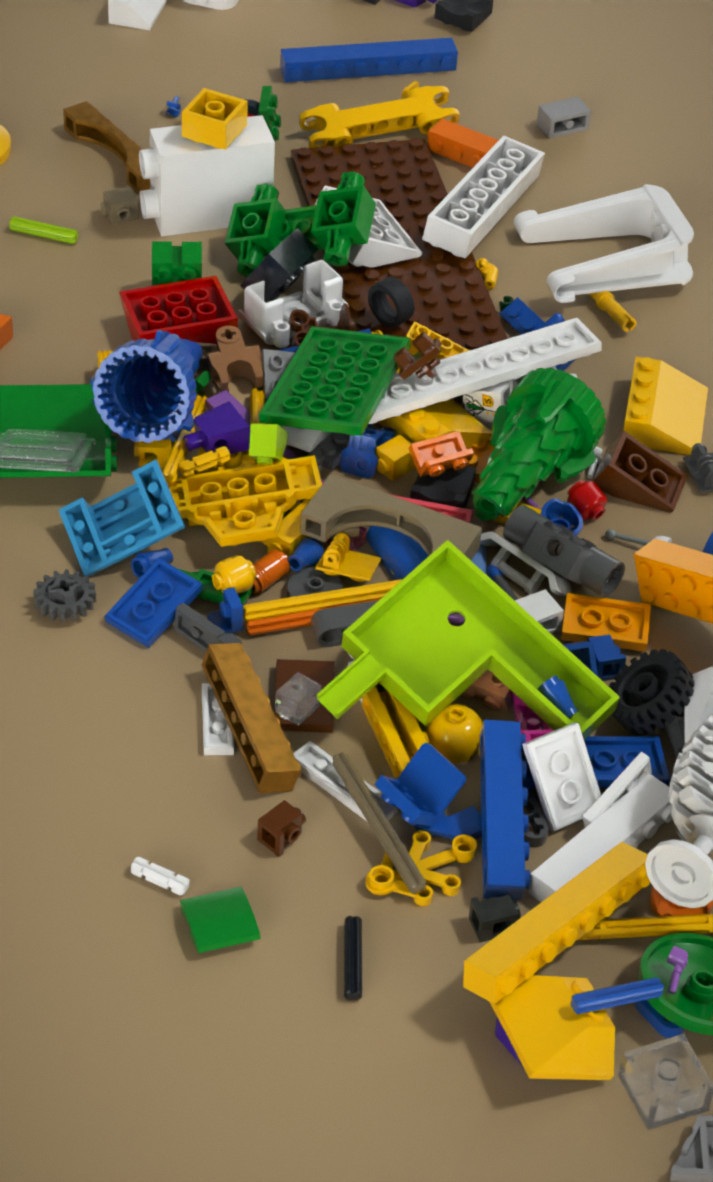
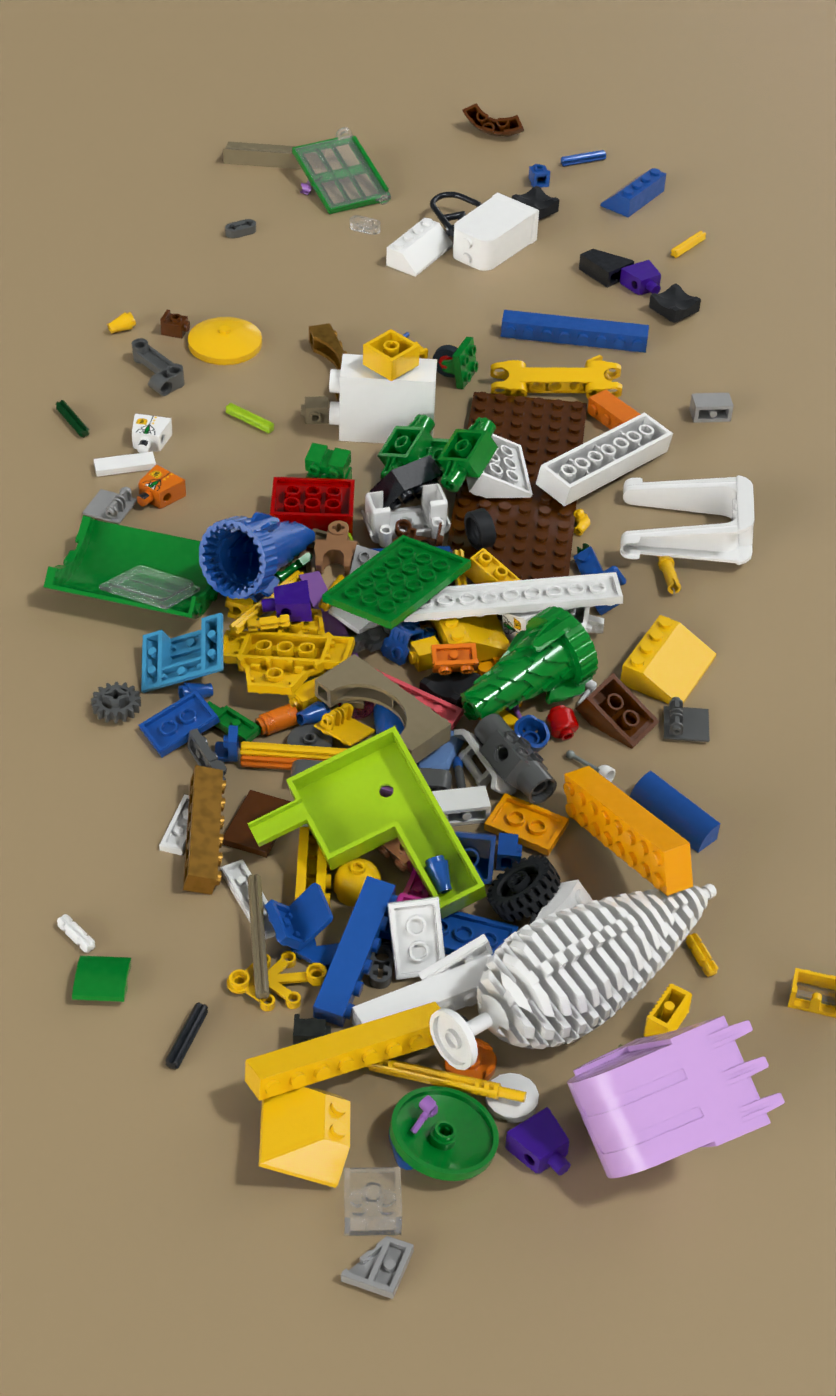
camera: 20 degrees right, 0 degrees up
yellow head [212,555,256,594] -> none
lime slope [249,423,289,465] -> none
reddish brown brick [257,800,306,857] -> none
clear brick [275,672,322,726] -> none
reddish brown hips [394,332,442,380] -> none
blue axle [570,977,664,1014] -> none

